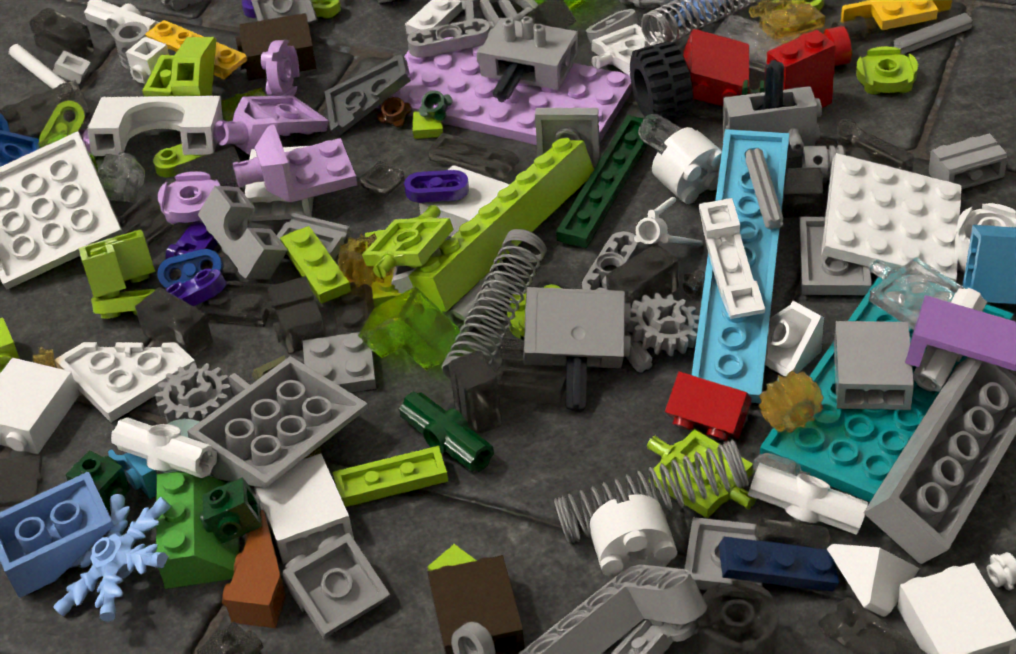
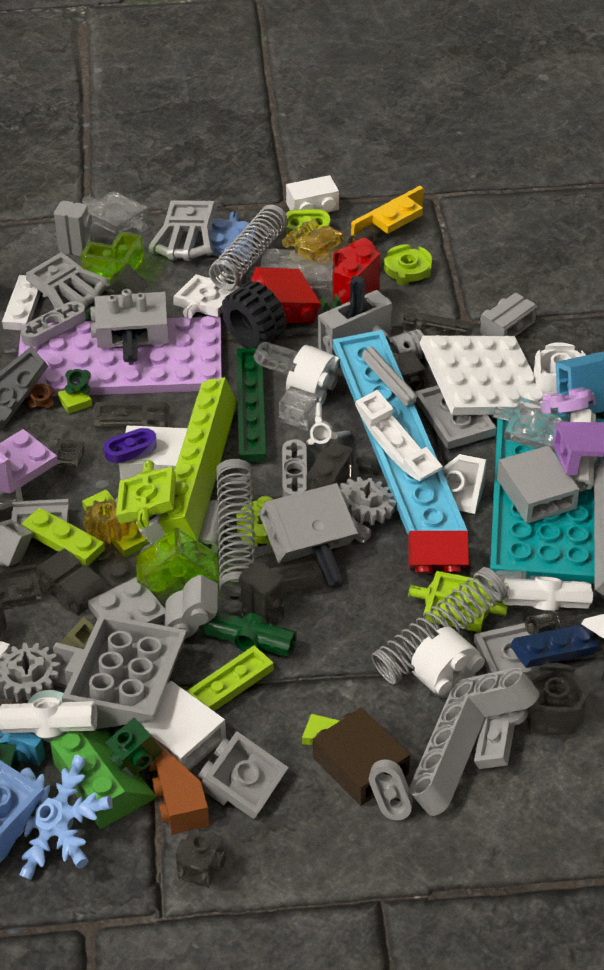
camera: 30 degrees left, 0 degrees up
light grey plate [535,108,600,167] -> none
light grey plate [586,9,639,43] -> none
clear yellow gear [759,370,824,433] -> none
light grey axle [893,13,972,55] -> none
none -> light grey brick [165,575,218,639]
none -> clear brick [279,386,319,431]
none -> lavender plate [540,387,596,414]

